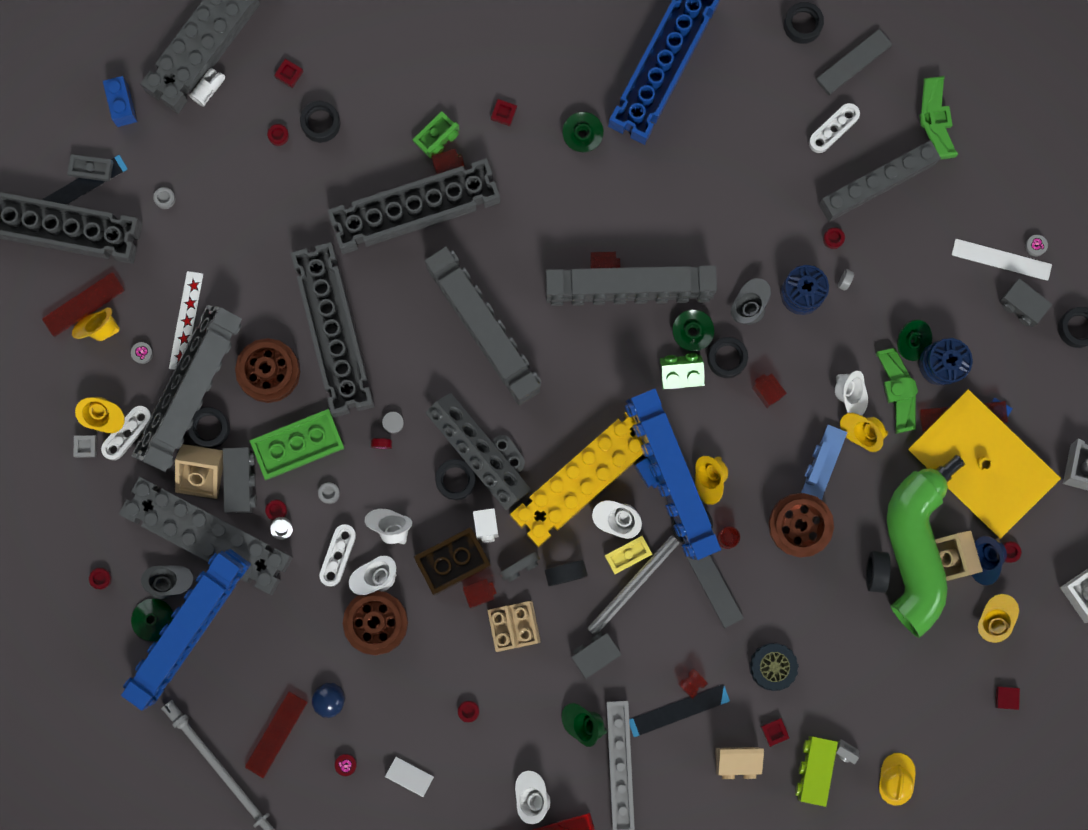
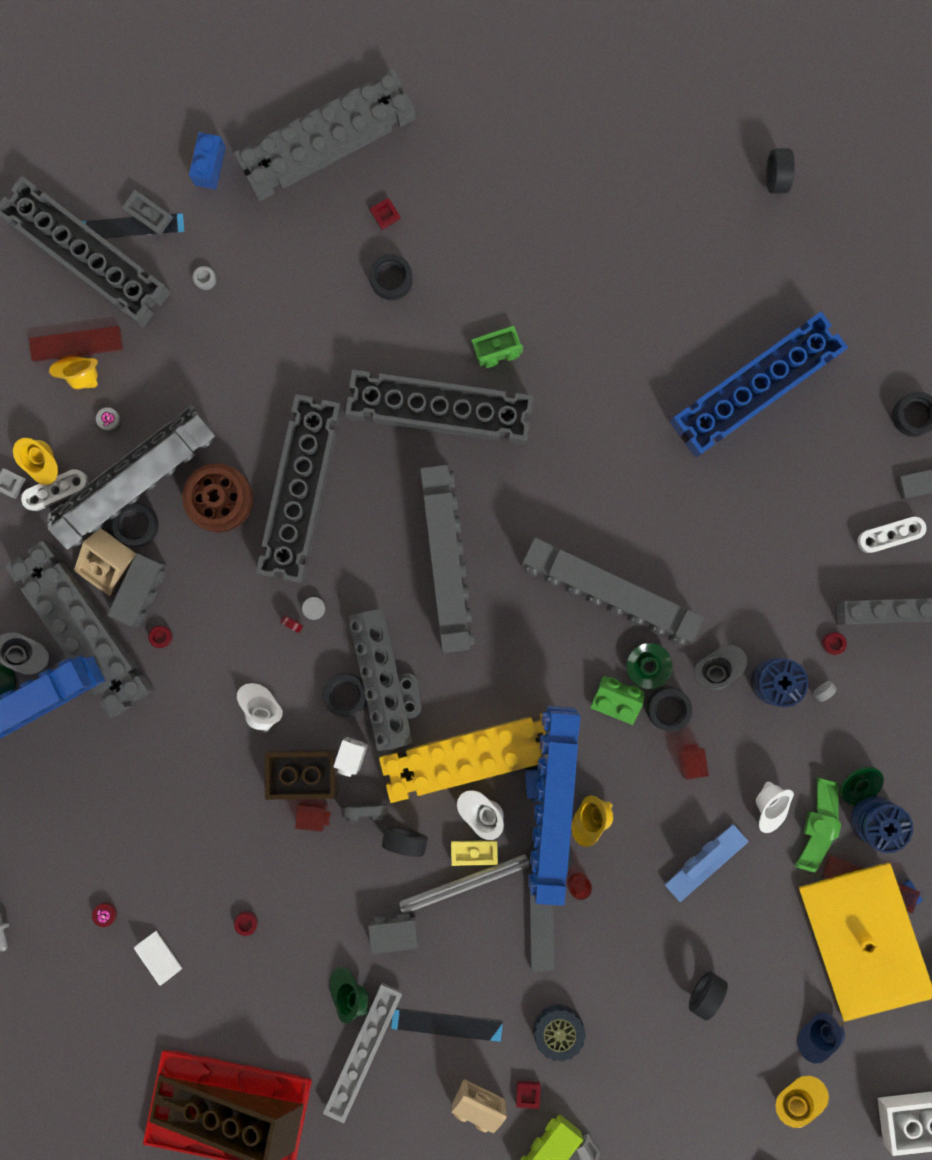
camera: 30 degrees right, 5 degrees up
white sticker [169,271,203,369] -> none
white hinge [189,68,225,107] -> none
clear red tile [245,691,308,778] -> none
bright green plate [250,409,345,480] -> none
dark red tile [267,124,289,146] -> none
tile [271,517,292,540] -> none
dark blue hair [312,683,346,718] -> none
light grey tile [318,482,340,504] -> none
white plate [319,524,356,587] -> none
copper wheel [342,591,408,655] -> none
white piece [349,556,397,595] -> none
clear red brick [432,149,465,174] -> none
tan slope [487,601,541,652] -> none
dark red tile [491,99,517,126] -> none
white piece [515,771,551,824] -> none
dark green dish [562,112,604,153] -> none
clear red brick [590,251,620,269] -> none
clear red wheel [678,669,708,699] -> none
copper wheel [768,493,834,558] -> none
yellow piece [840,413,888,452] -> none
bright green animal [887,455,965,638] -> none
tan slope [935,530,983,581] -> none
dark red tile [1003,541,1022,563] -> none

